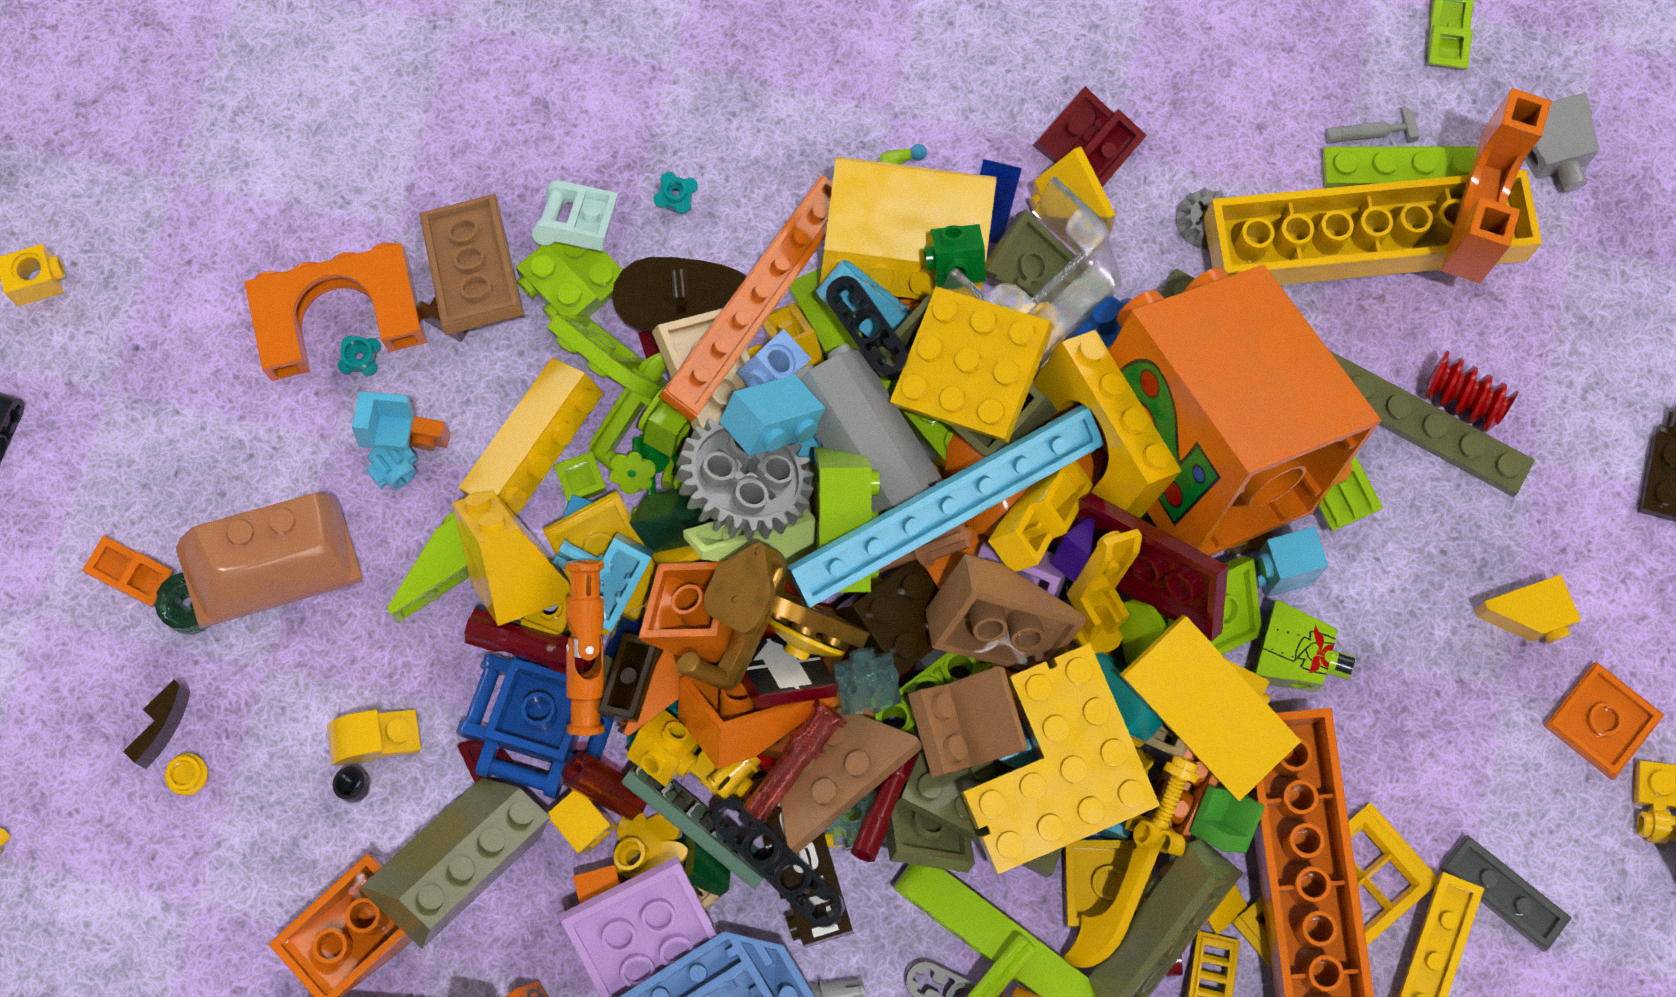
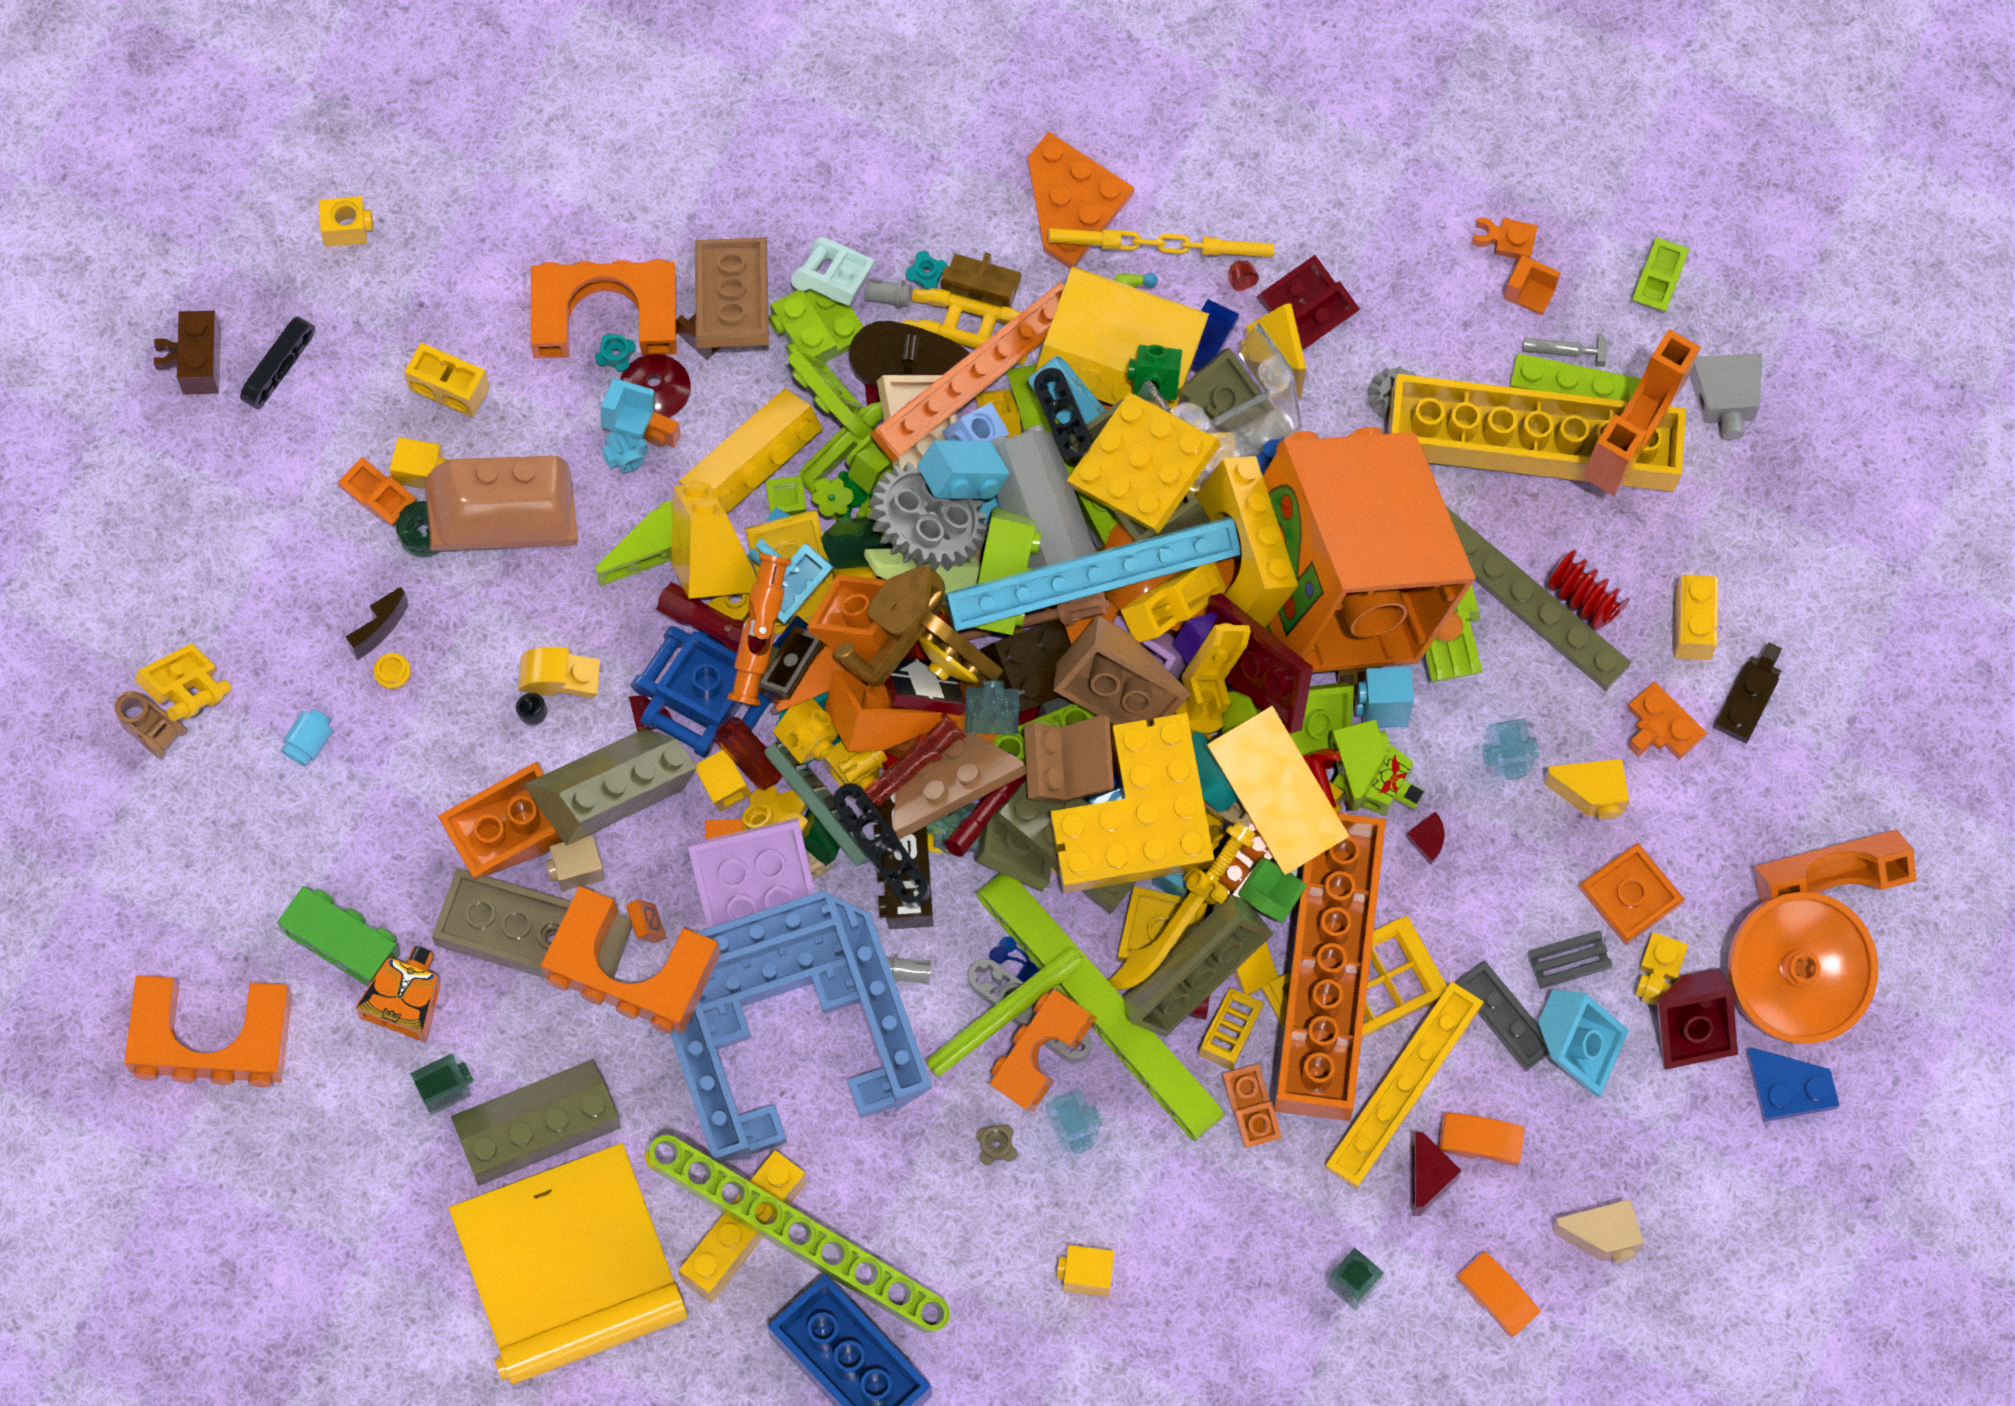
camera: 10 degrees right, 5 degrees down
none -> medium azure brick [281,709,333,767]
none -> yellow brick [389,437,448,489]
none -> yellow brick [404,342,490,418]
none -> tan brick [545,835,605,892]
none -> dark red dish [620,354,691,418]
none -> light grey pin [865,278,912,309]
none -> yellow piece [902,288,1028,366]
none -> pearl gold panel [941,252,1022,308]
none -> clear blue piece [989,936,1038,983]
none -> orange plate [1028,131,1135,270]
none -> yellow piece [1048,228,1274,258]
none -> clear red hinge [1228,260,1259,291]
none -> red plant [1302,748,1341,809]
none -> lime slope [1330,719,1390,811]
none -> dark red tile [1406,811,1445,865]
none -> orange plate [1472,217,1538,260]
none -> clear light blue brick [1483,718,1539,780]
none -> orange panel [1504,255,1561,315]
none -> dark grey tile [1528,930,1613,989]
none -> medium azure slope [1538,989,1629,1096]
none -> orange hinge [1627,681,1707,760]
none -> yellow brick [1674,574,1718,660]

